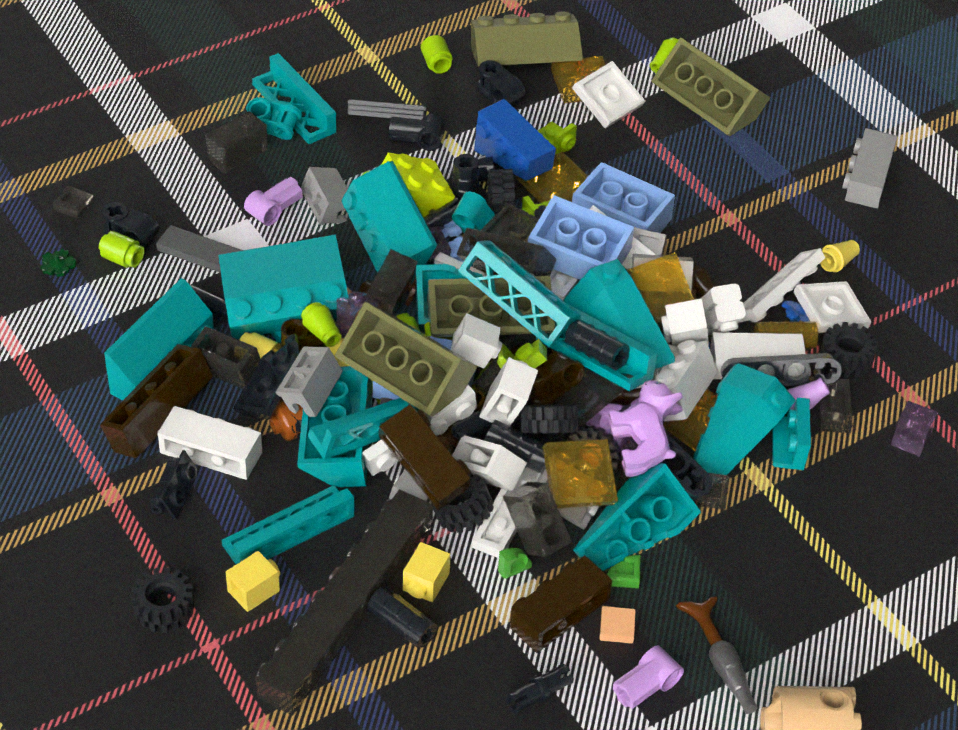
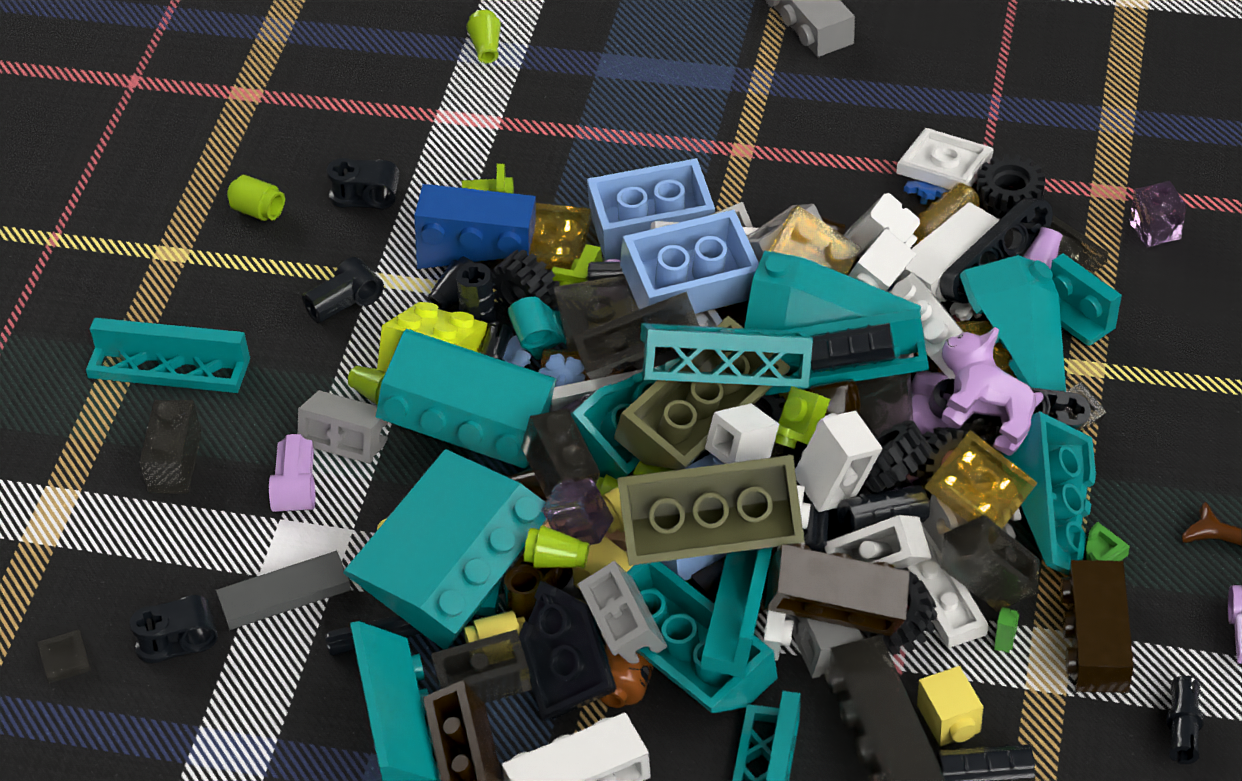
camera: 40 degrees left, 0 degrees up
dark green plant [40,248,77,277] -> none
lime brick [99,231,144,268] -> none
teal piece [246,97,302,140] -> none
axle [347,99,427,120] -> none
olive slope [471,11,583,67] -> none
clear yellow plate [551,56,606,104] -> none
white tile [572,61,646,129] -> none
light nougat tile [600,606,635,644] -> none
olive slope [651,37,770,136] -> none
white plate [740,248,825,323] -> none
light yellow cone [820,240,860,272] -> none

